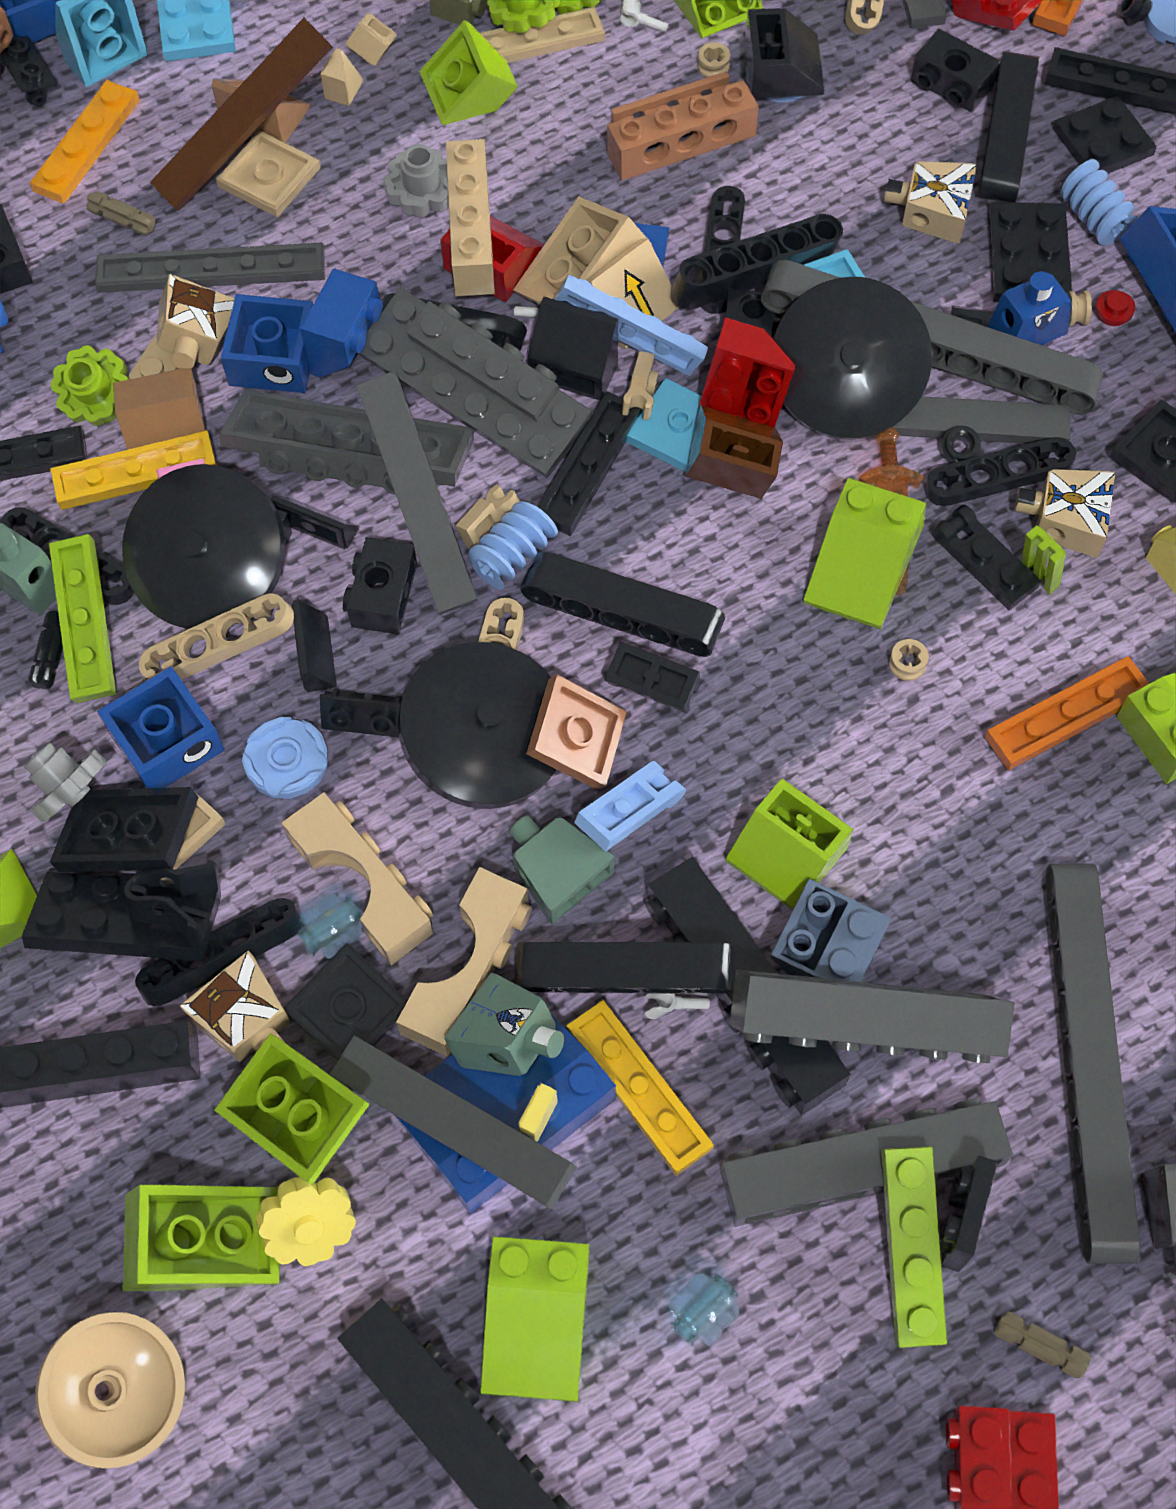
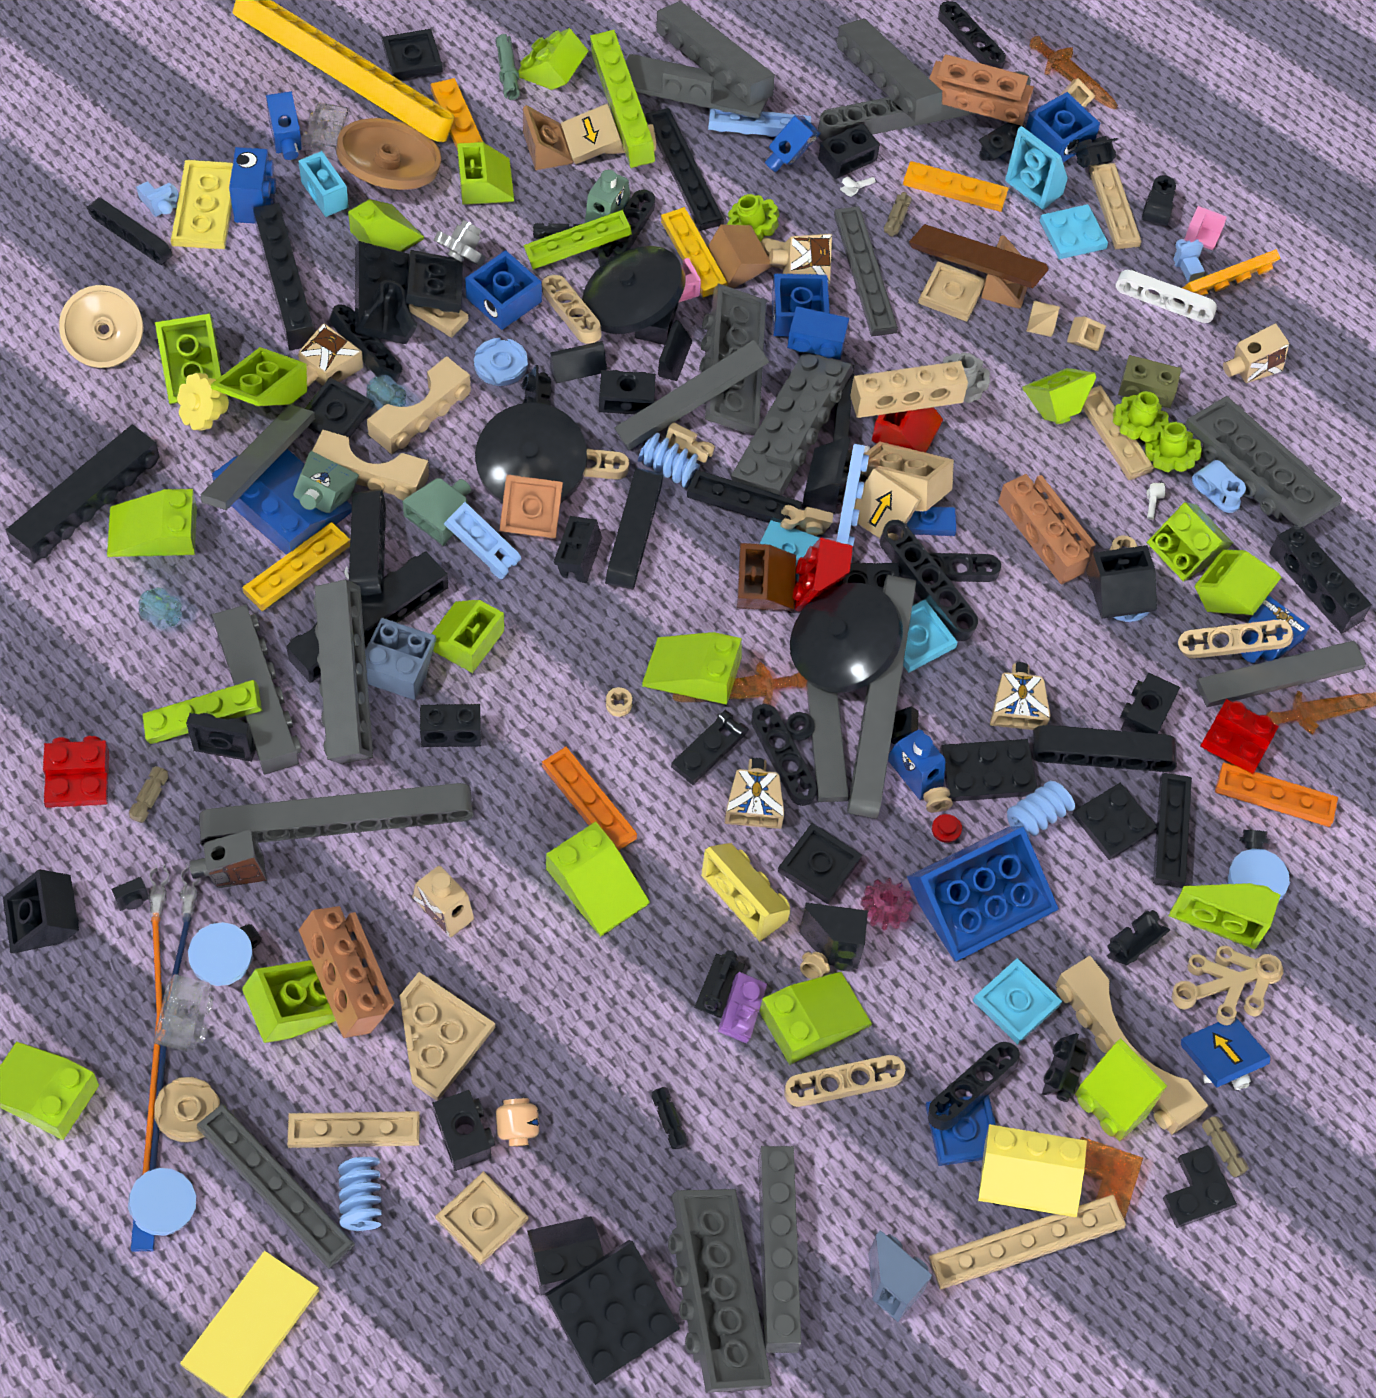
camera: 75 degrees right, 5 degrees down
light yellow tile [518,1083,558,1142] -> none
lime tile [1022,525,1066,595] -> none
none -> black brick [420,704,481,747]
none -> white hand [840,177,875,197]

